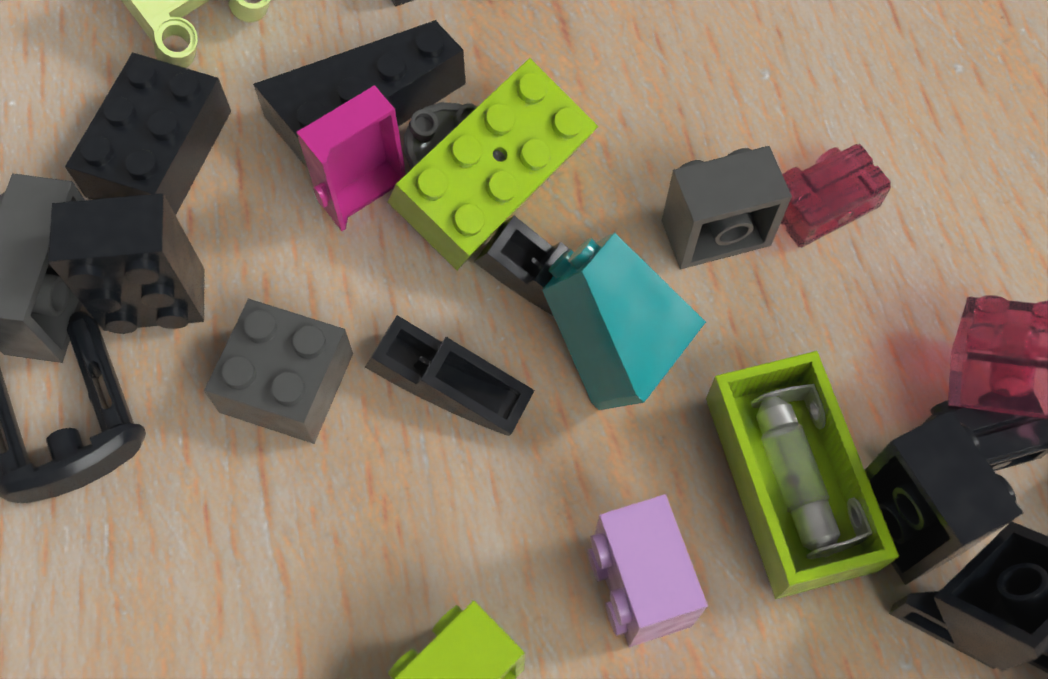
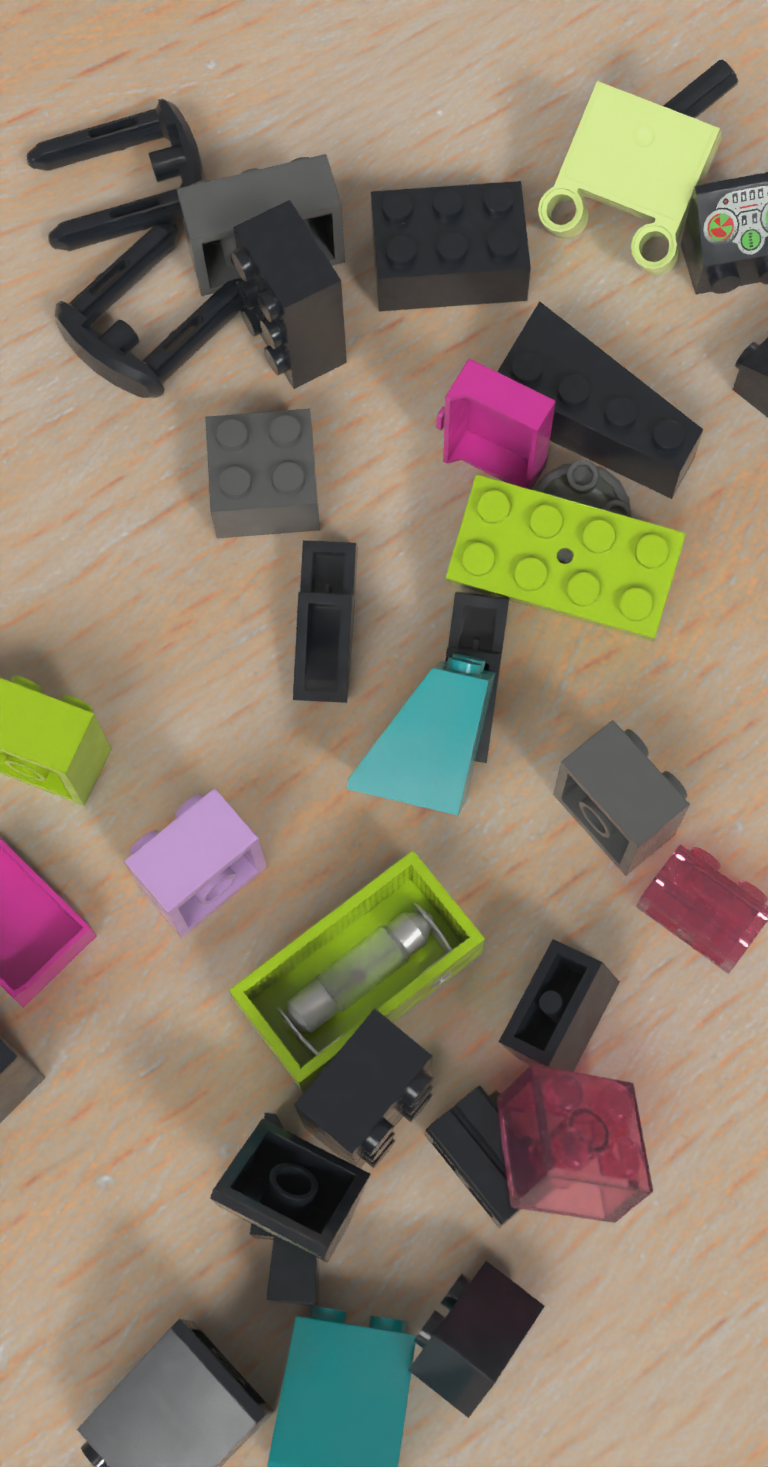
camera: 70 degrees right, 5 degrees up
none -> black brick [498,939,620,1083]

